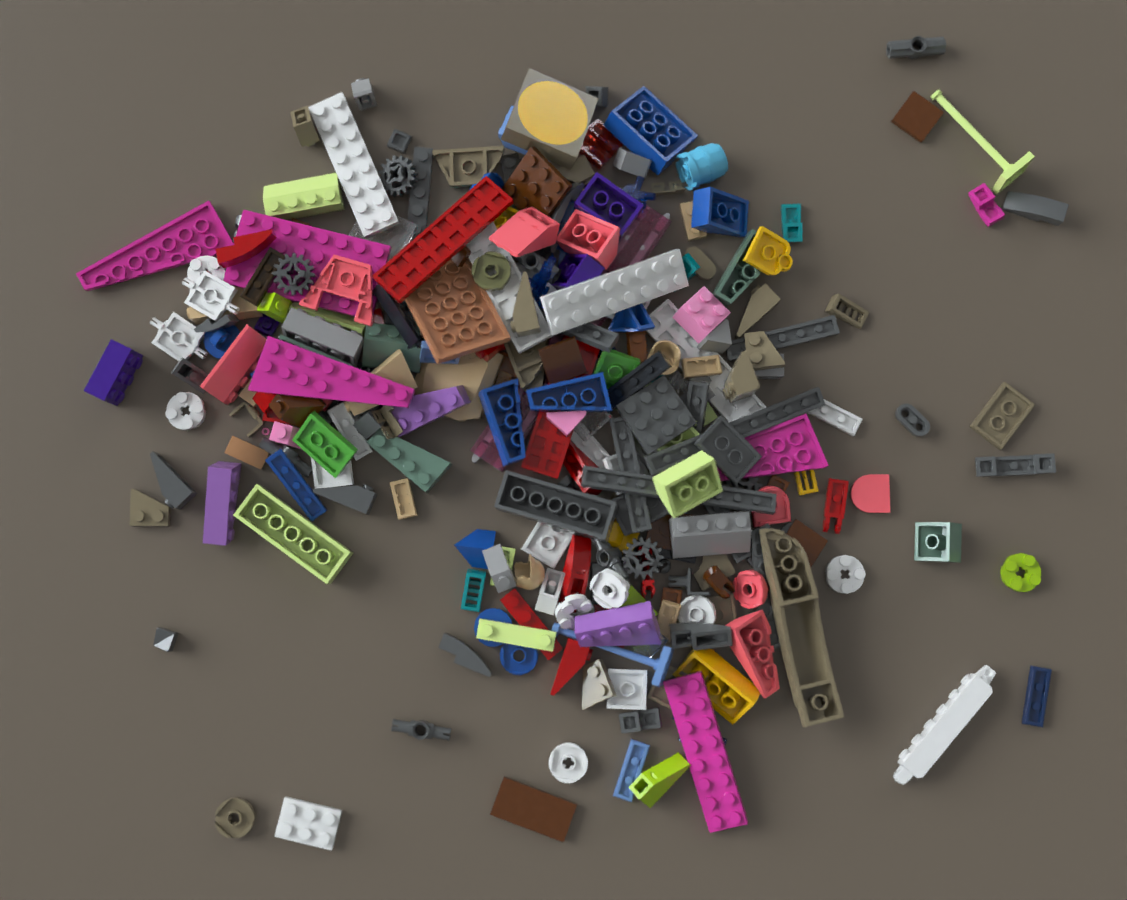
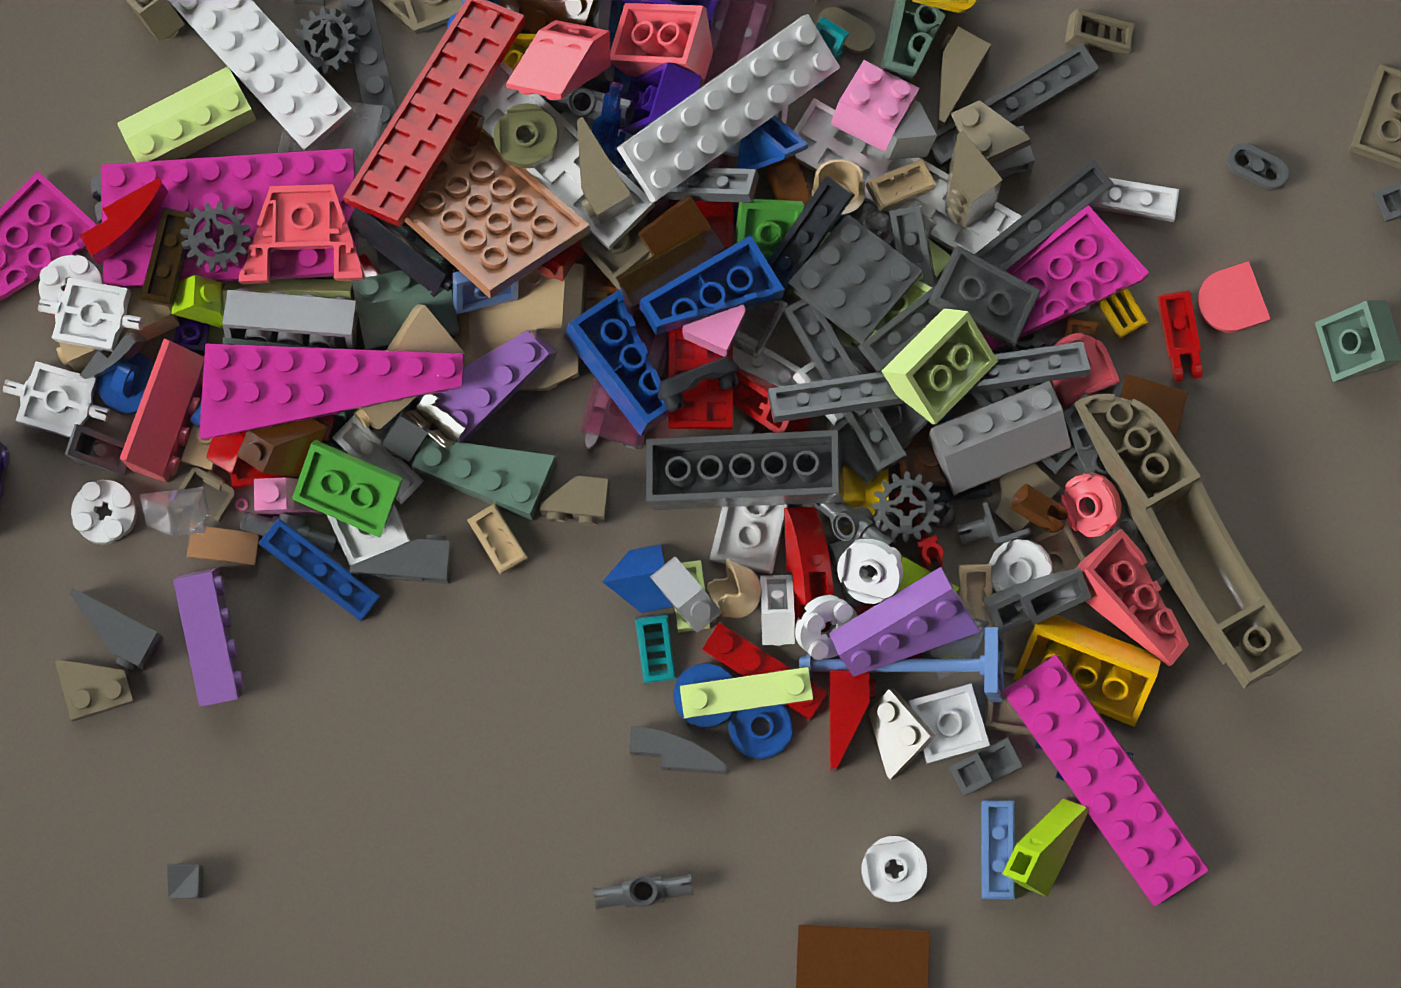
camera: 15 degrees left, 5 degrees down
yellowish green brick [233,484,353,584] -> none
dark orange tile [660,587,683,606] -> none
white plate [825,555,866,594] -> none
none -> clear slope [140,487,210,536]
none -> dark tan slope [540,476,609,526]
none -> dark brown tile [616,231,713,307]
none -> black piece [658,356,739,412]

